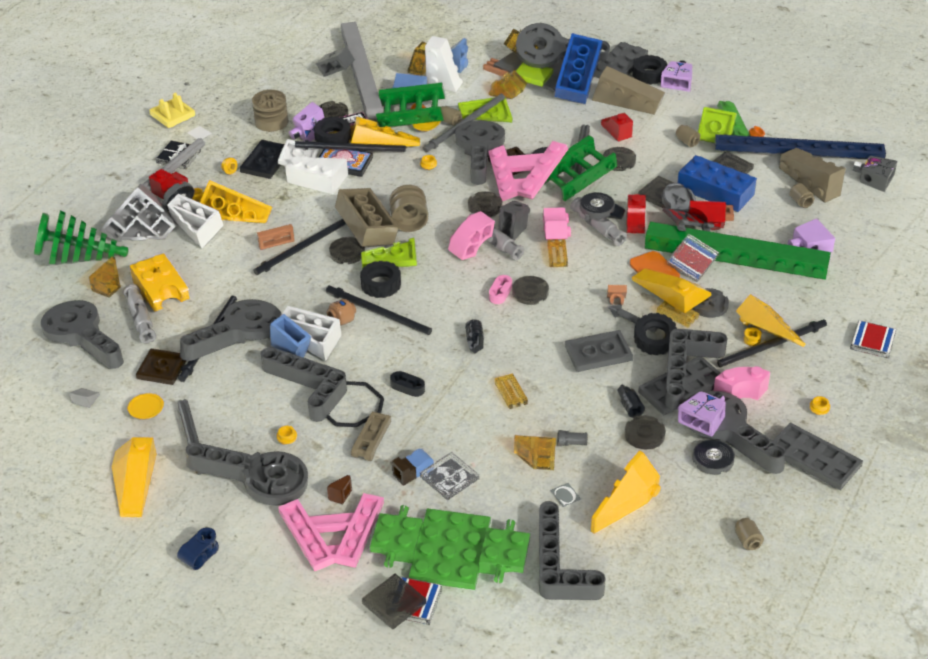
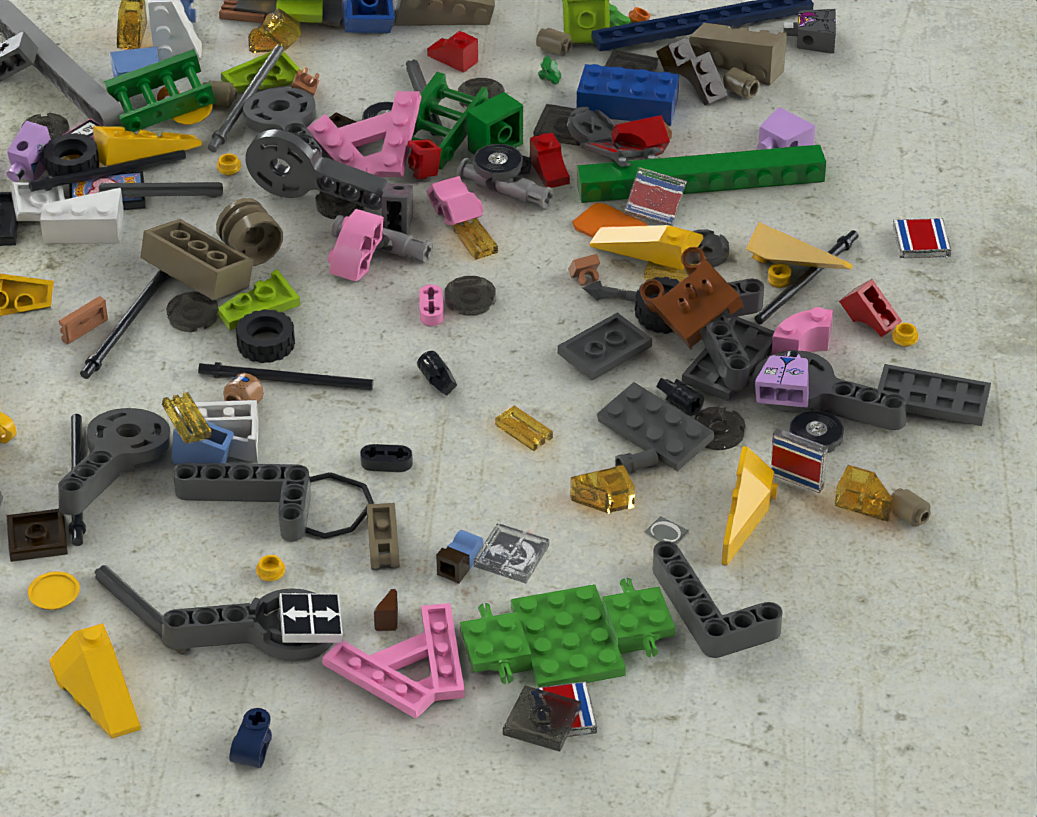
camera: 25 degrees left, 0 degrees up
none -> dark grey axle [99,182,223,197]
none -> clear yellow tile [162,392,212,444]
none -> dark grey beam [245,129,390,210]
none -> black tile [279,593,343,643]
none -> nougat tile [291,67,319,96]
none -> red brick [407,139,441,180]
none -> green brick [467,92,523,155]
none -> green plant [538,56,561,85]
none -> dark grey plate [597,382,715,472]
none -> dark orange piece [640,247,744,350]
none -> arch [656,37,728,105]
none -> tile [770,428,828,493]
none -> clear yellow slope [835,465,892,522]
none -> red arch [839,279,902,337]

